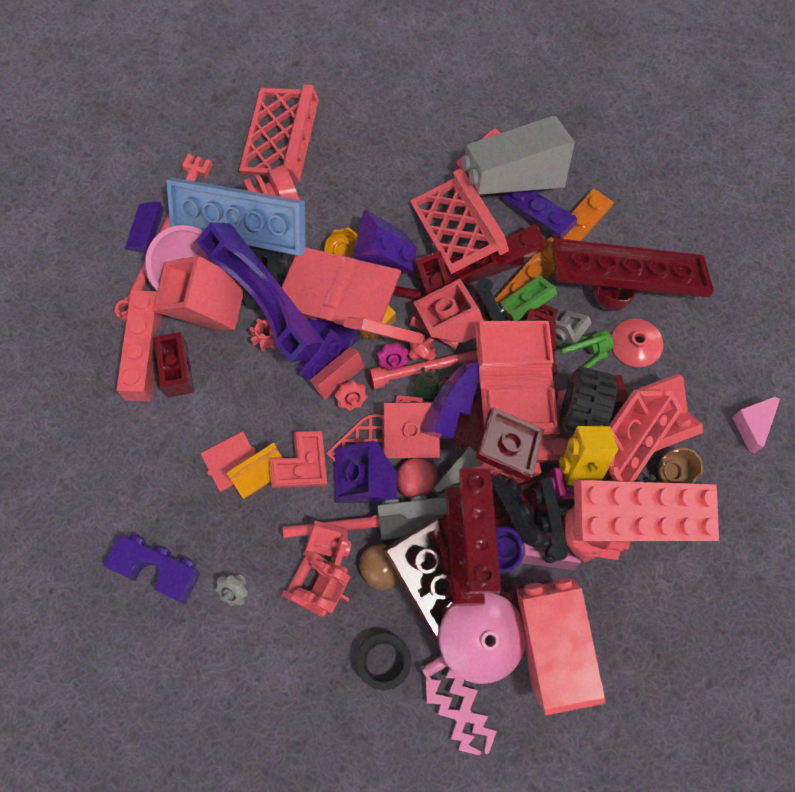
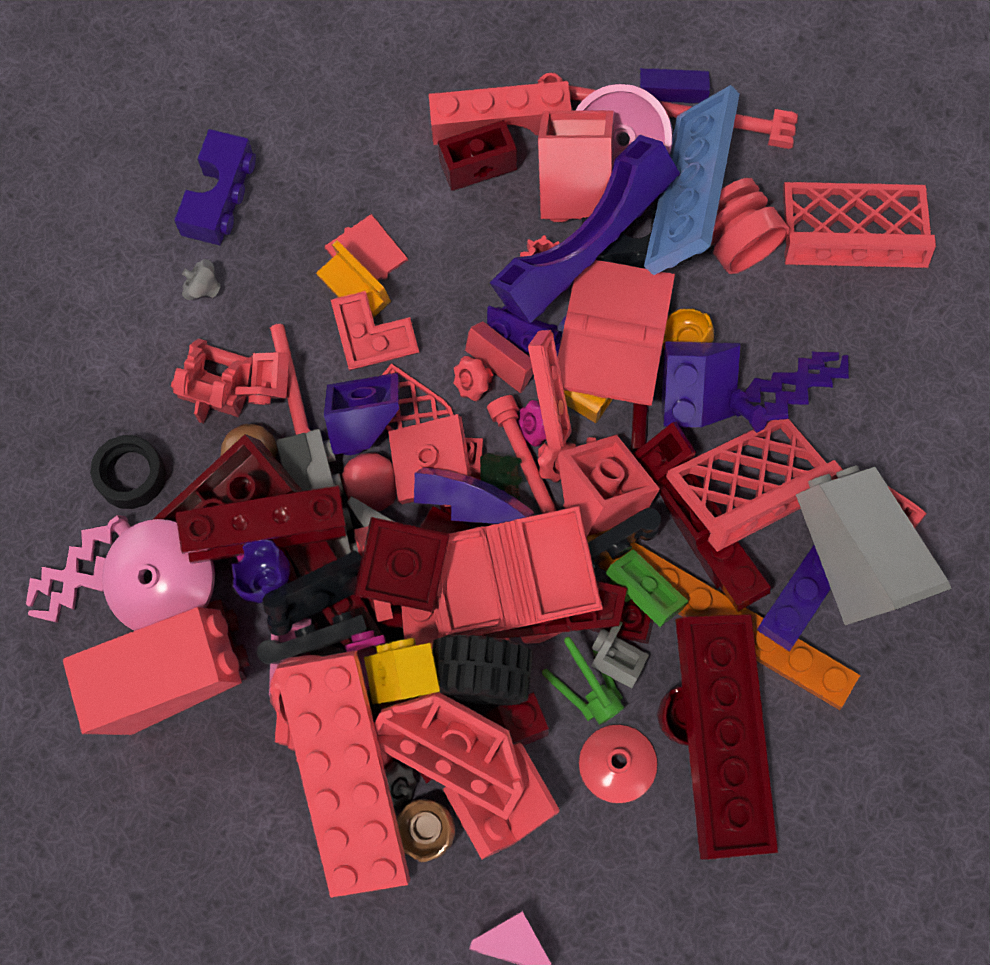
camera: 85 degrees right, 0 degrees up
none -> dark purple piece [730,352,849,433]

